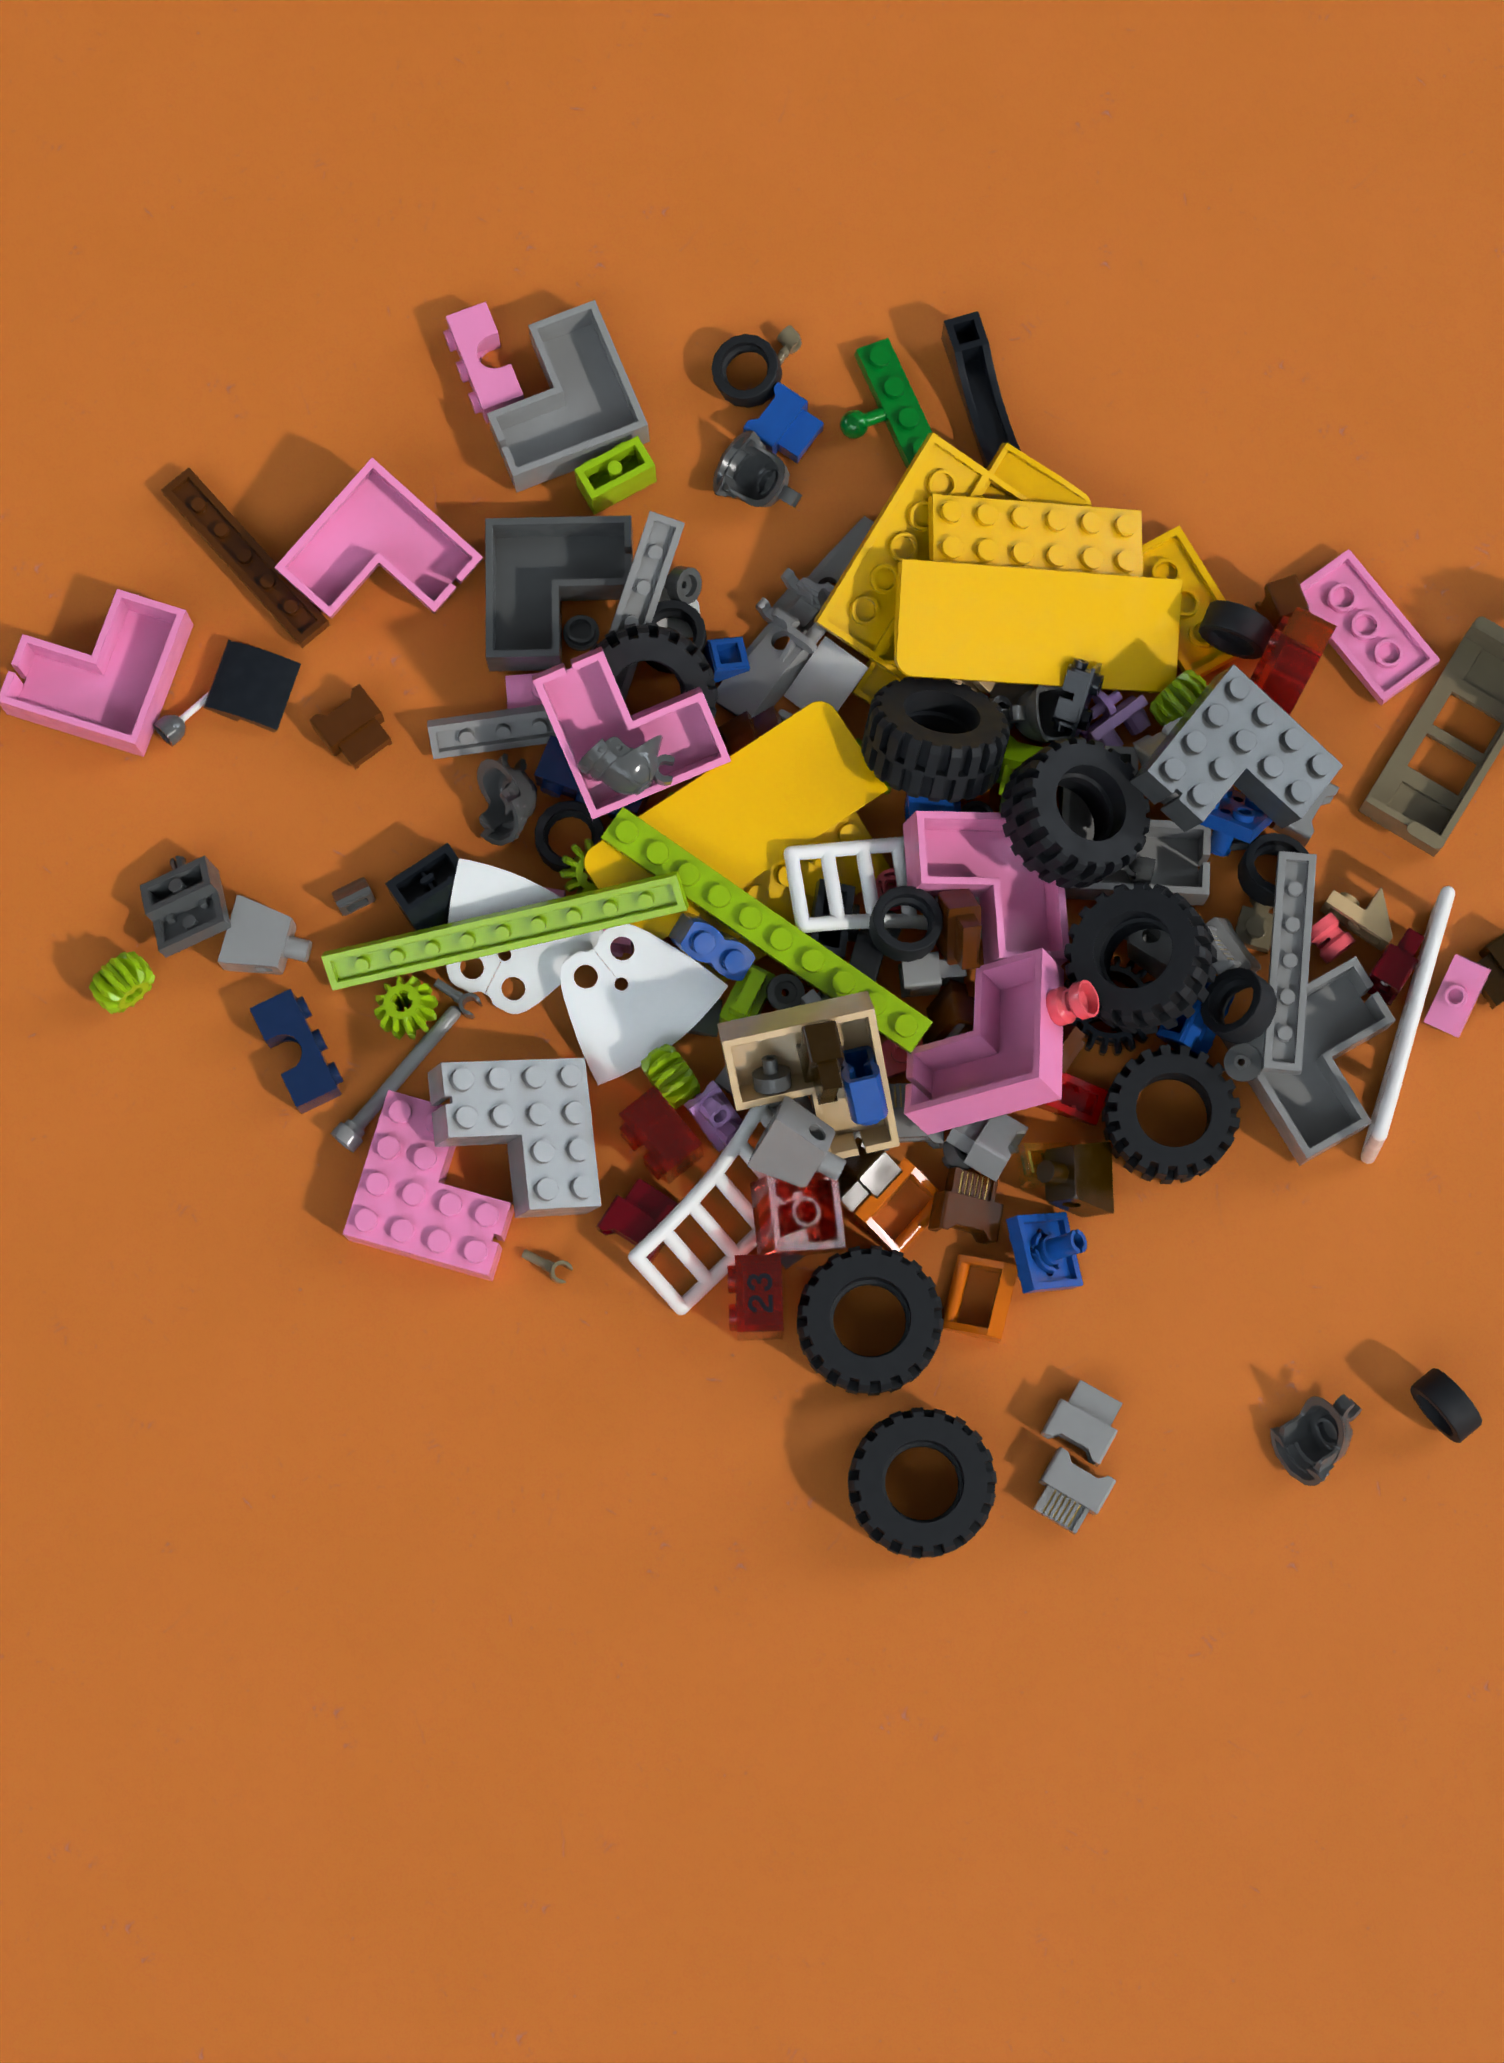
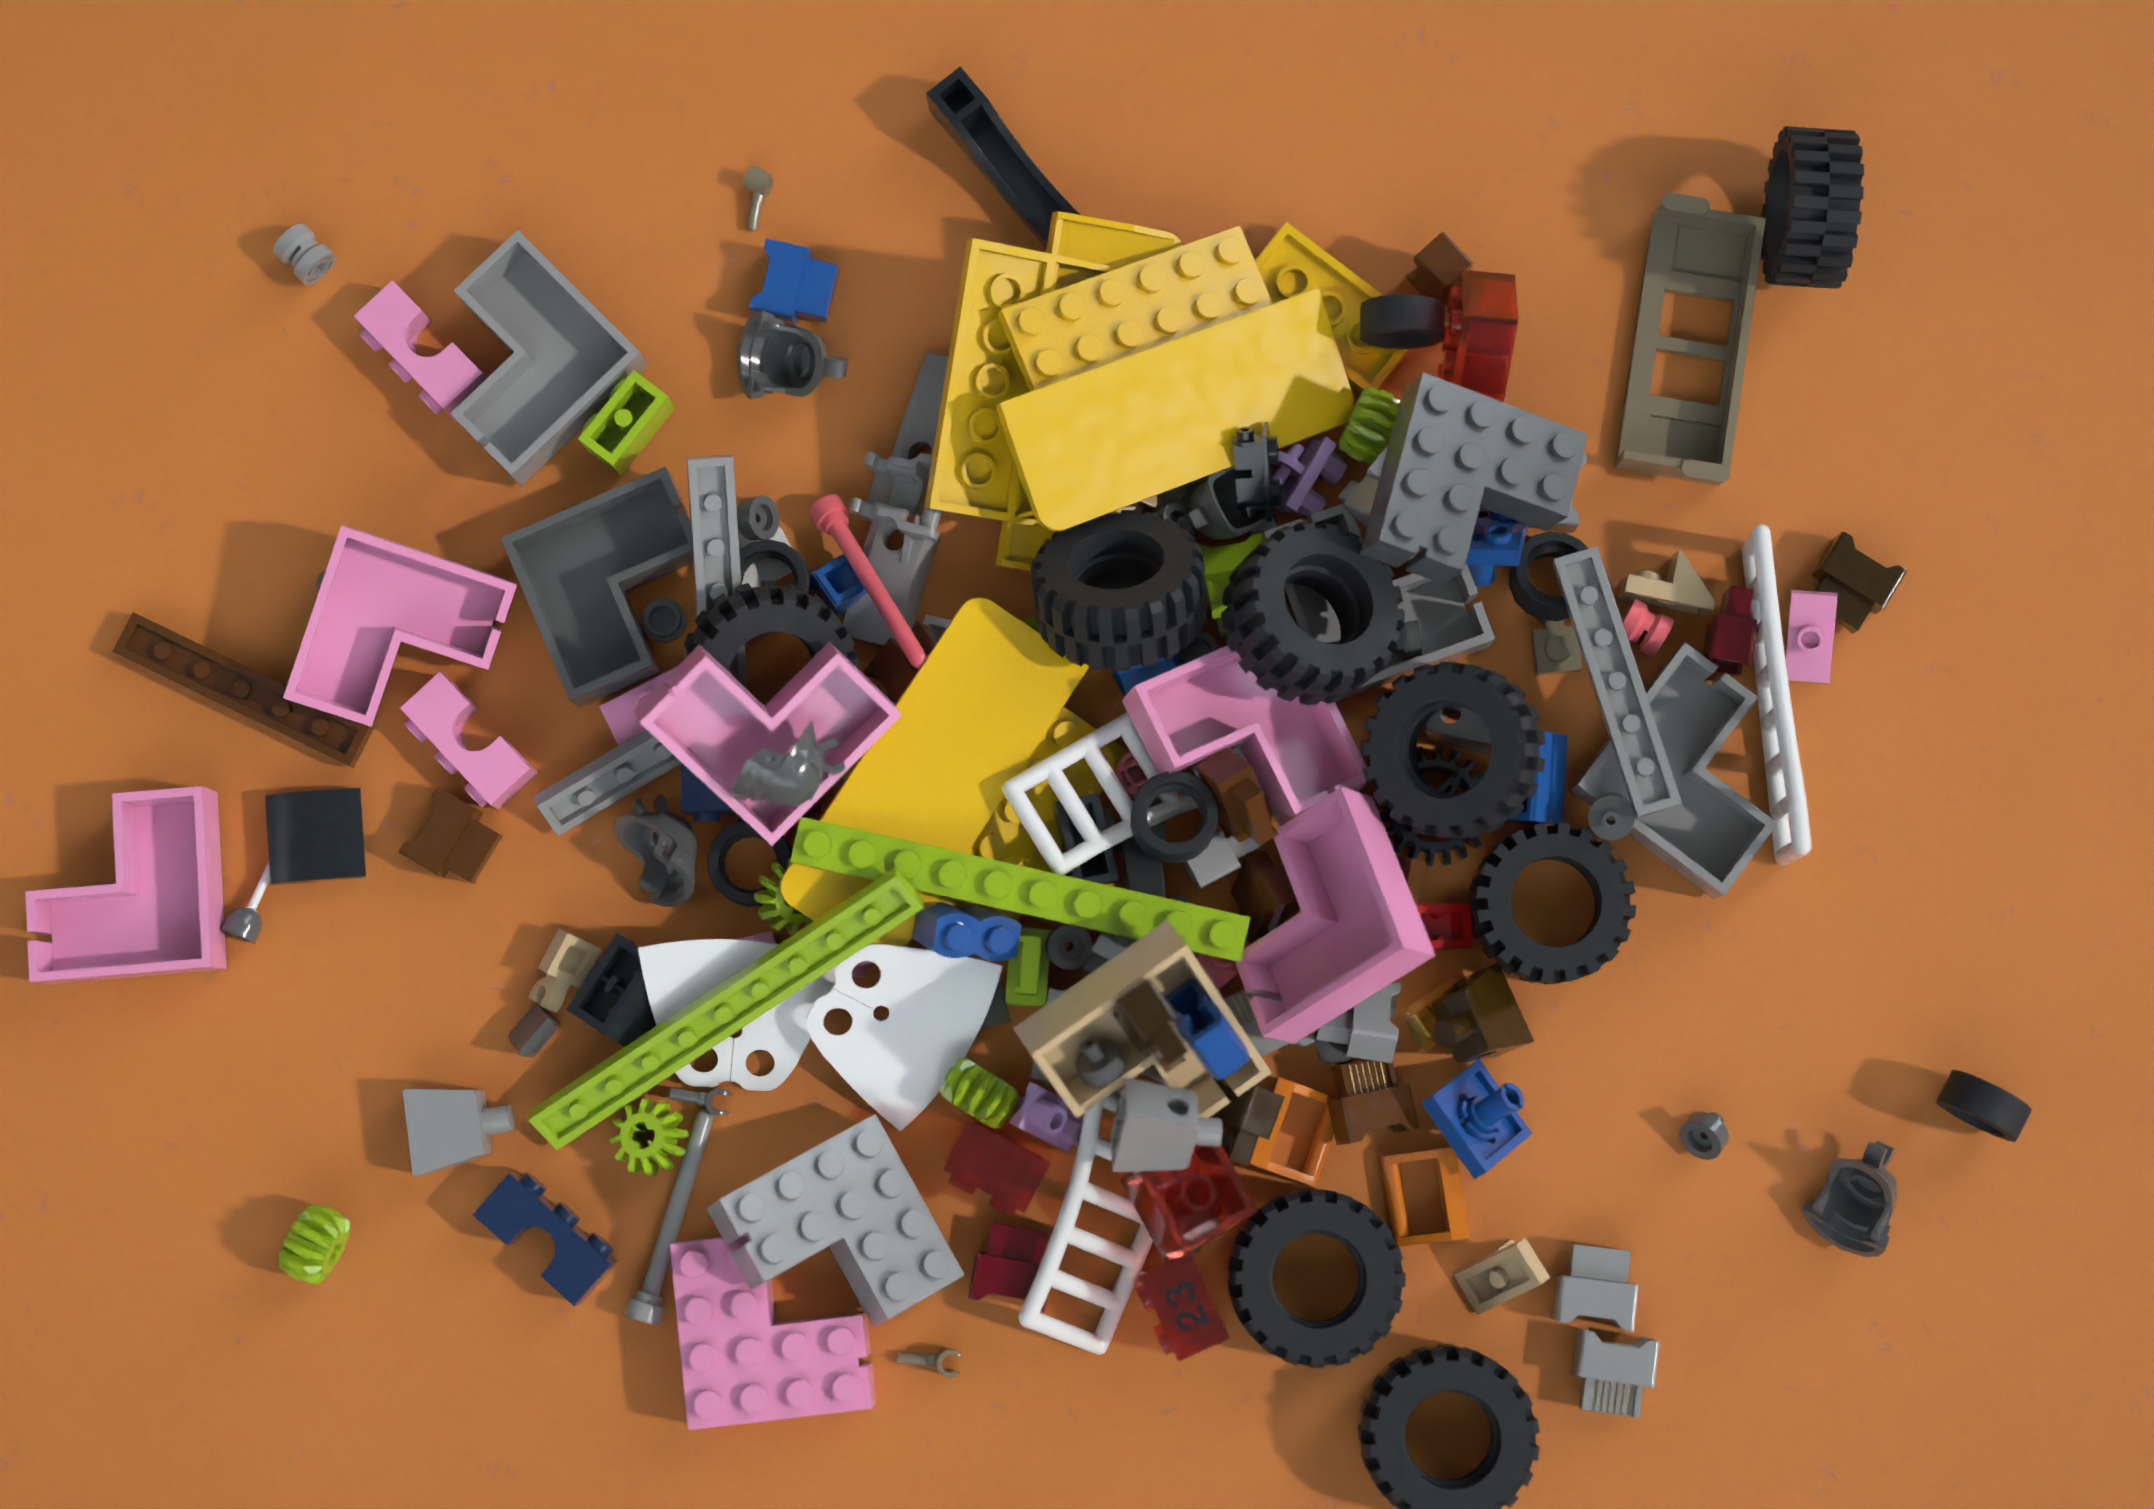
camera: 20 degrees left, 5 degrees up
dark grey plate [140,855,231,958] -> none
black tyre [711,334,782,408] -> none
white sticker [784,636,868,712] -> none
green plate [840,338,932,468] -> none
coral wheel [1046,980,1100,1026] -> none
black tyre [1200,967,1277,1044] -> none
light grey piece [1206,917,1261,975] -> none
bright pink plate [1300,549,1440,706] -> none
none -> light grey wheel [273,223,336,285]
none -> bright pink arch [400,672,538,809]
none -> tan plate [529,928,602,1013]
none -> coral piece [809,494,927,669]
none -> tan slope [1454,1237,1550,1315]
none -> dark grey tile [1679,1112,1729,1160]

